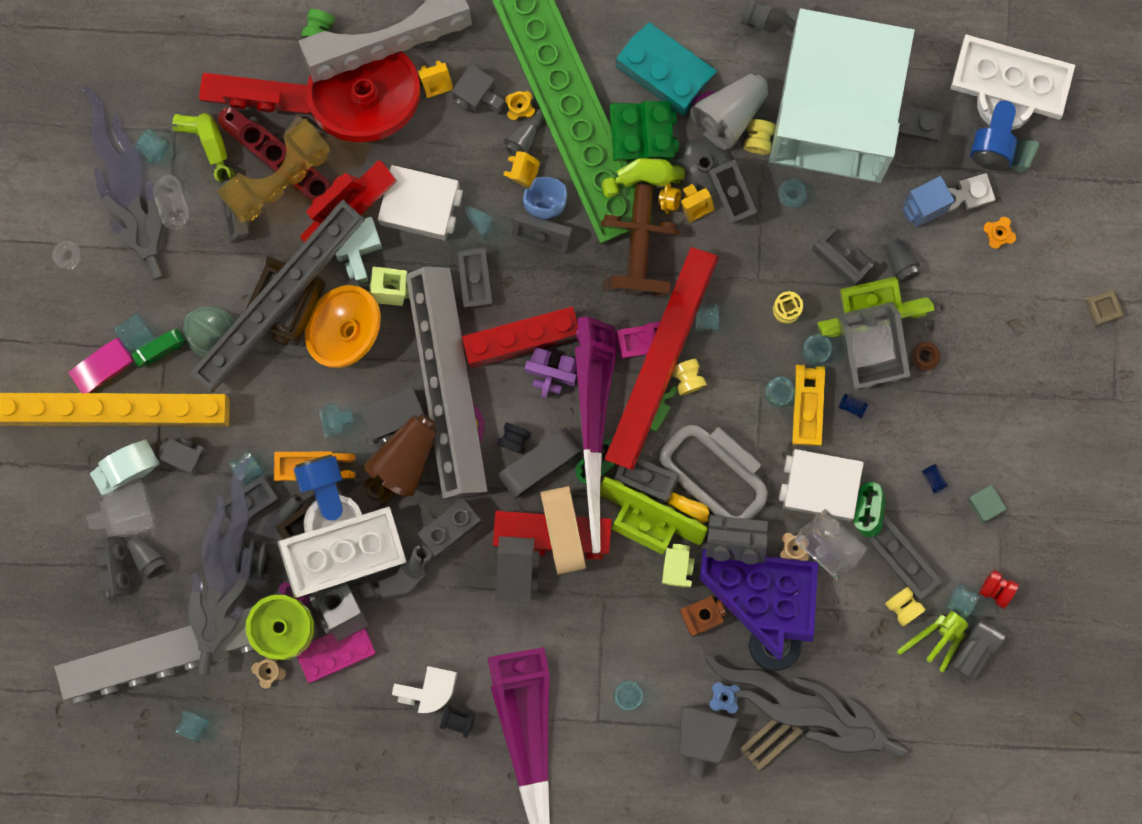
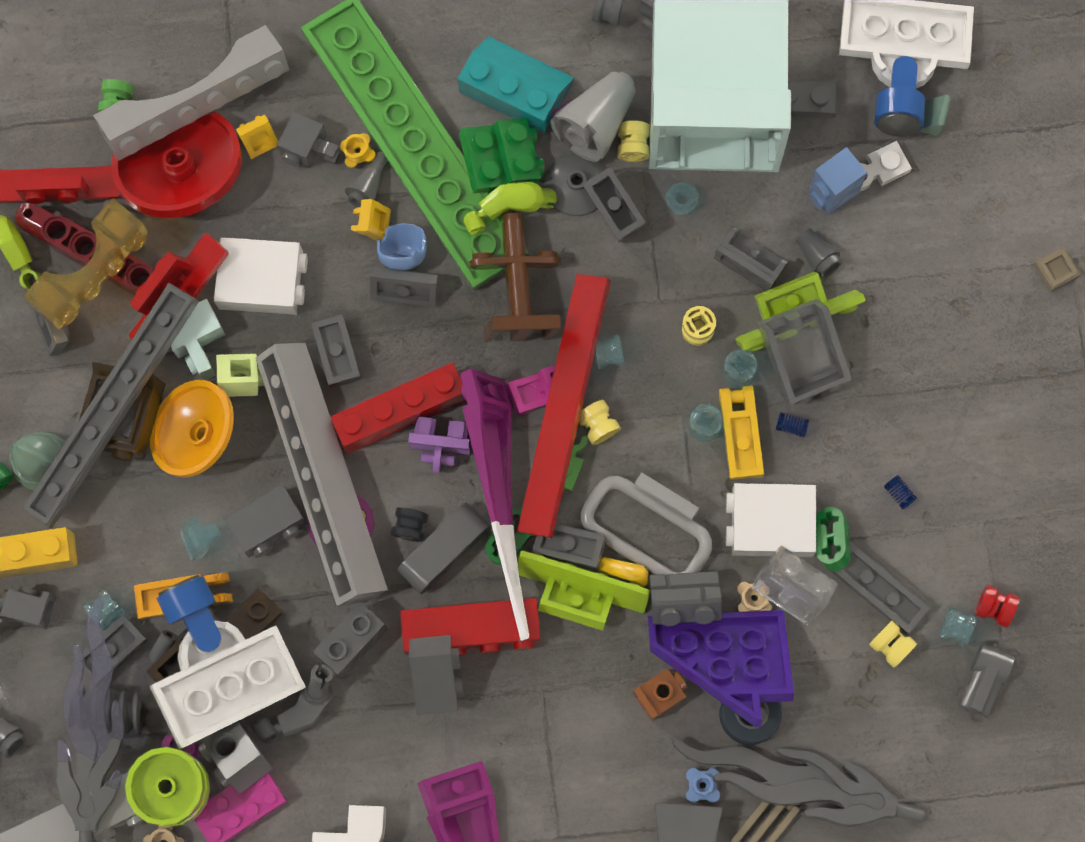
camera: 10 degrees left, 5 degrees down
reddish brown cone [364,414,437,497] -> none
clear light blue slope [464,206,493,241] -> none
tan beam [540,486,586,575] -> none
clear light blue wheel [614,681,643,711] -> none
yellow plate [658,183,681,214] -> none
yellowish green brick [661,544,694,588] -> none
yellow tile [681,184,715,223] -> none
lime plant [897,611,969,672] -> none
reddish brown plate [911,342,940,371] -> none
sand green slope [967,485,1006,524] -> none
light orange plate [983,217,1016,249] -> none

